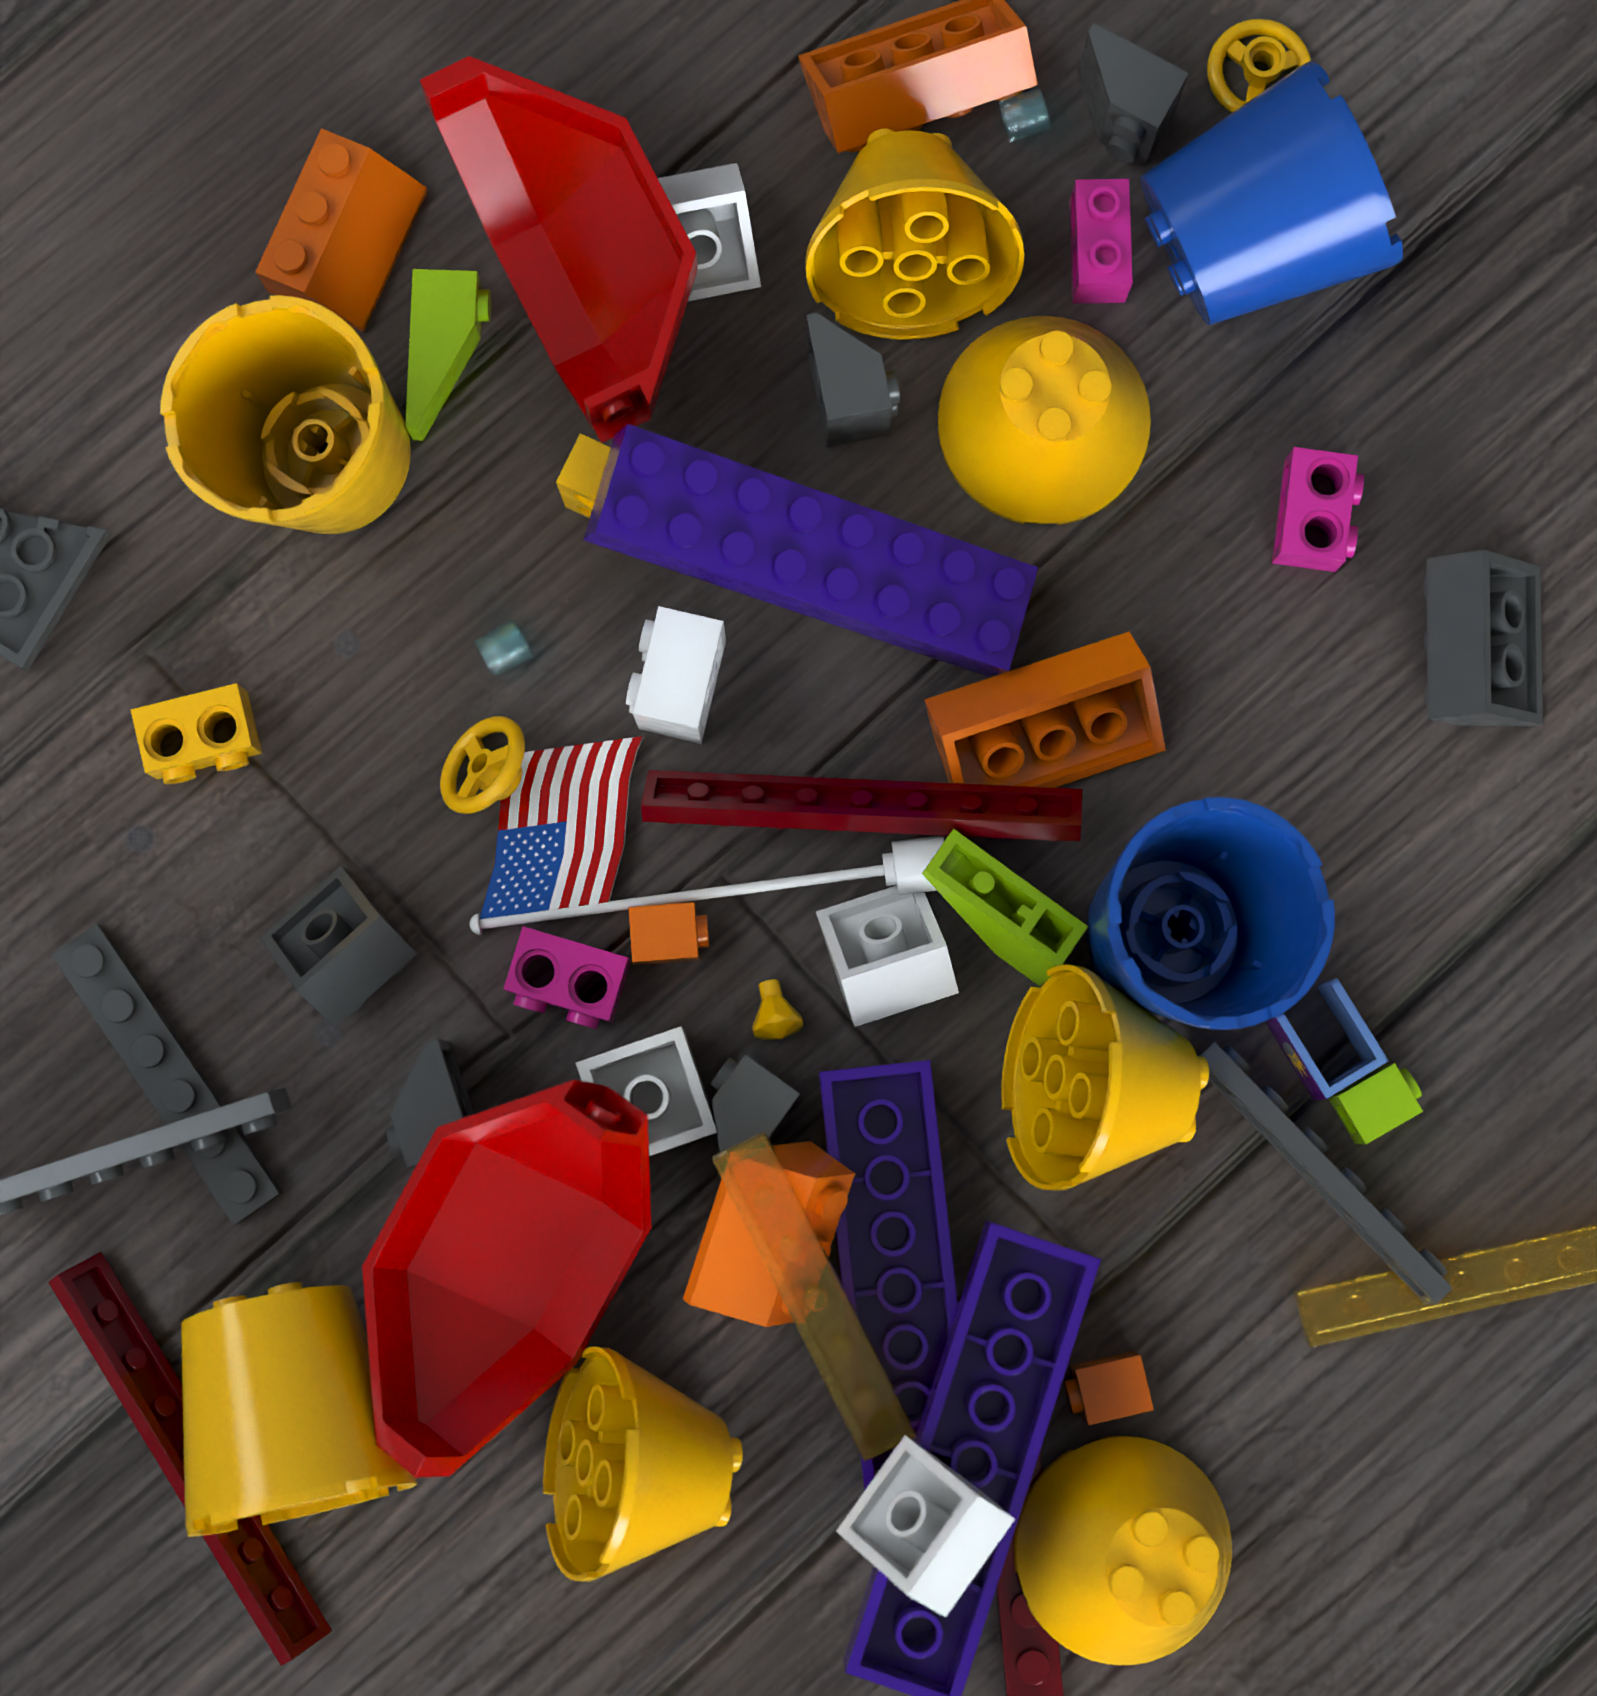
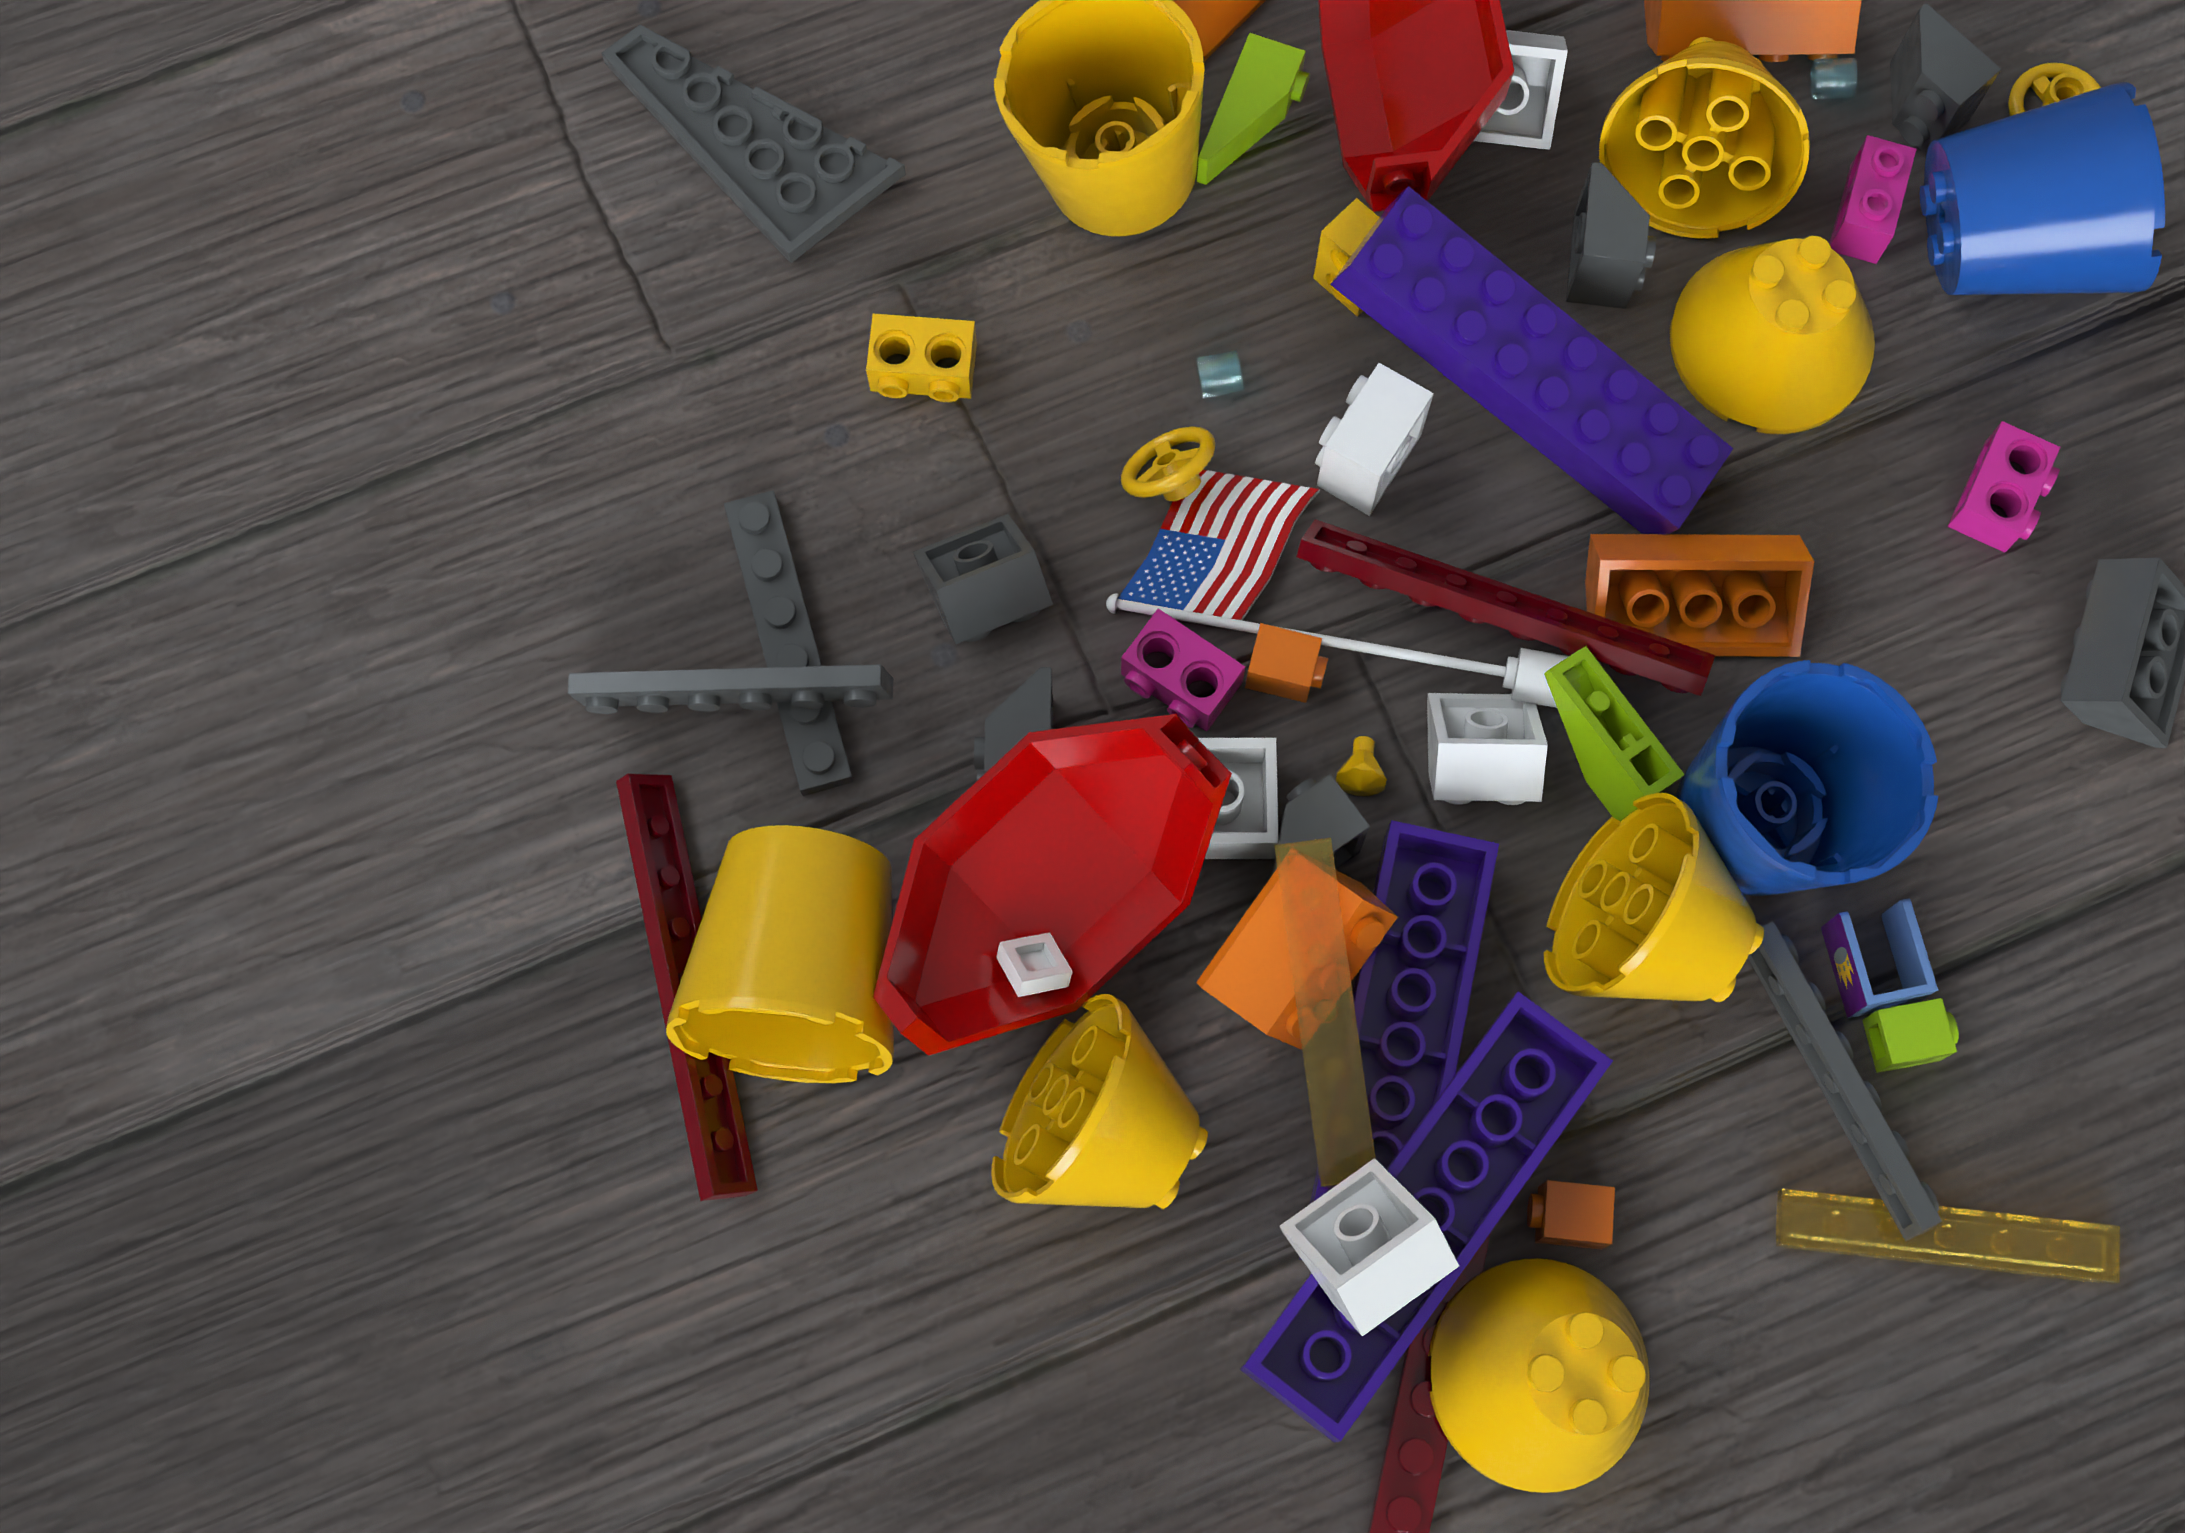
camera: 20 degrees right, 10 degrees down
none -> white plate [996,932,1073,997]

